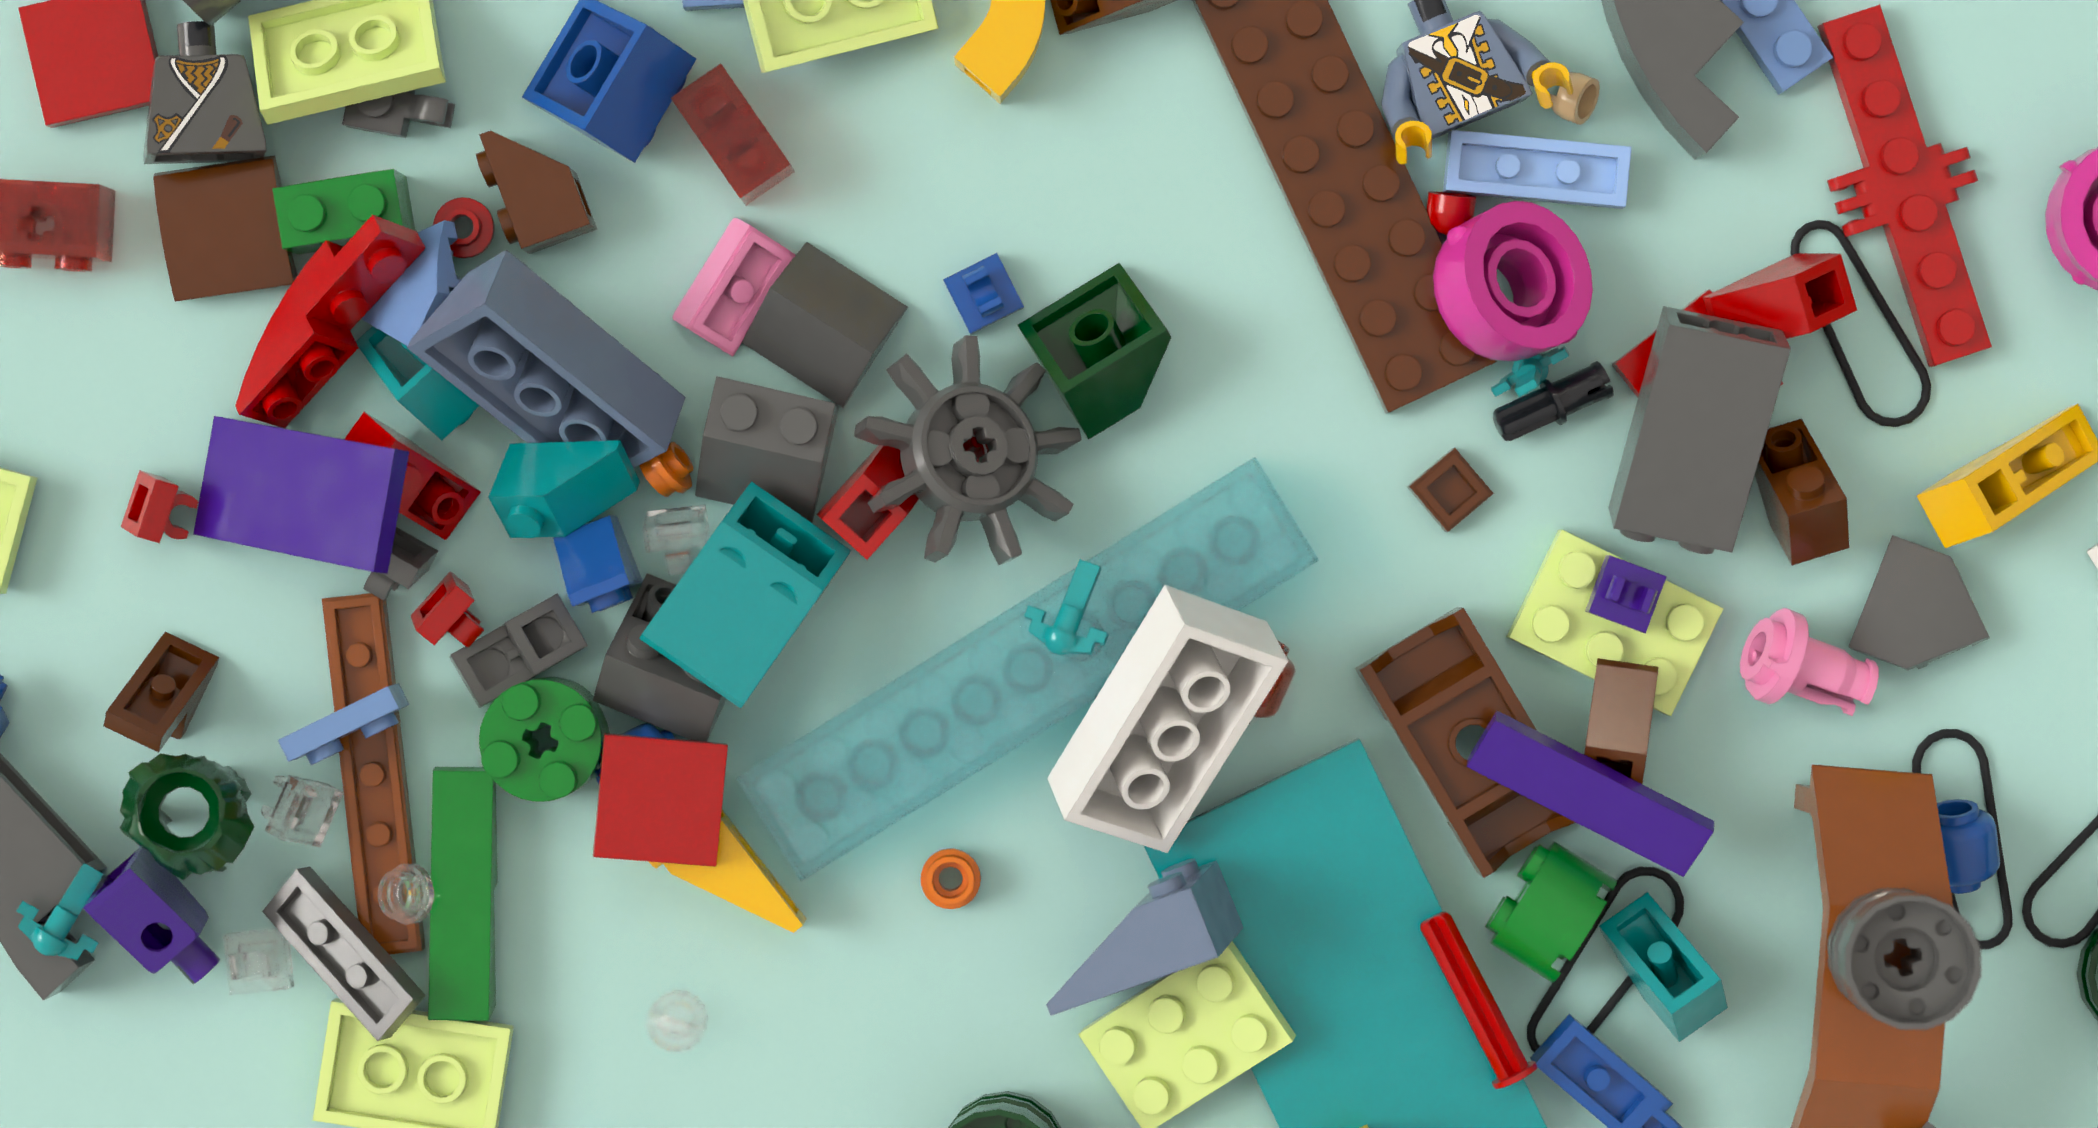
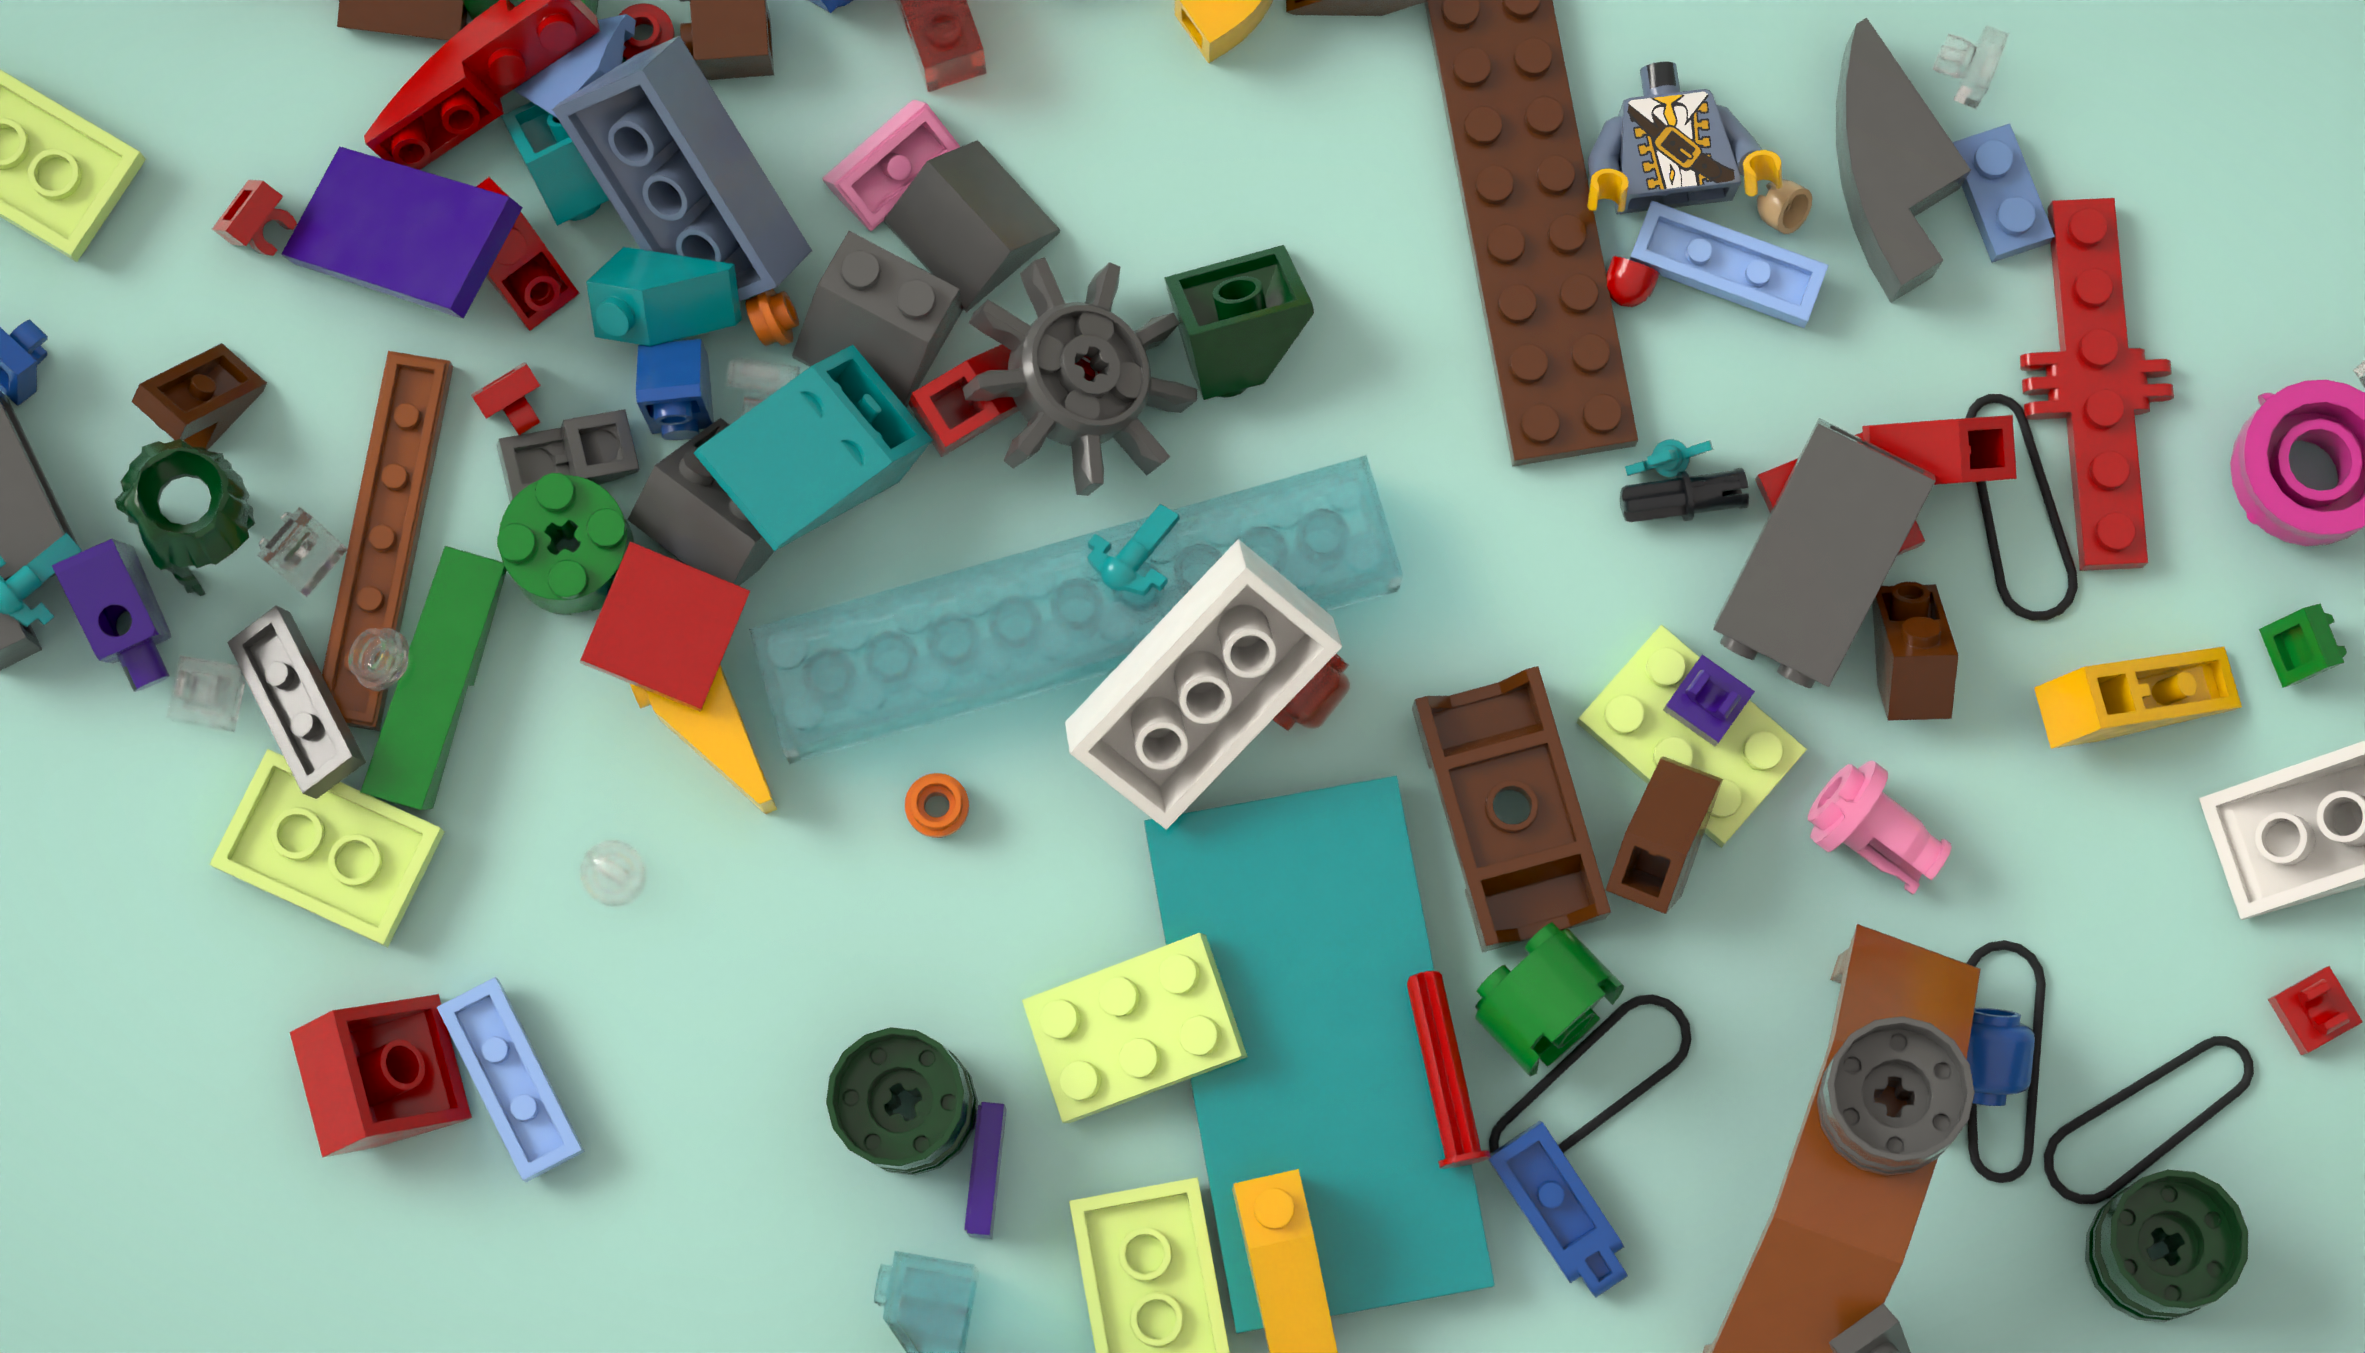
camera: 10 degrees right, 10 degrees down
medium blue plate [278,683,409,765] -> none
dark grey tile [363,527,438,601] -> none
blue tile [943,253,1024,335] -> none
sand blue slope [1046,858,1244,1016] -> none
reddish brown tile [1407,448,1494,532] -> none
dark pink piece [1433,201,1593,361] -> none
dark purple tile [1467,711,1715,877] -> none
teal slope [1599,892,1728,1042] -> none
dark grey slope [1849,535,1990,670] -> none

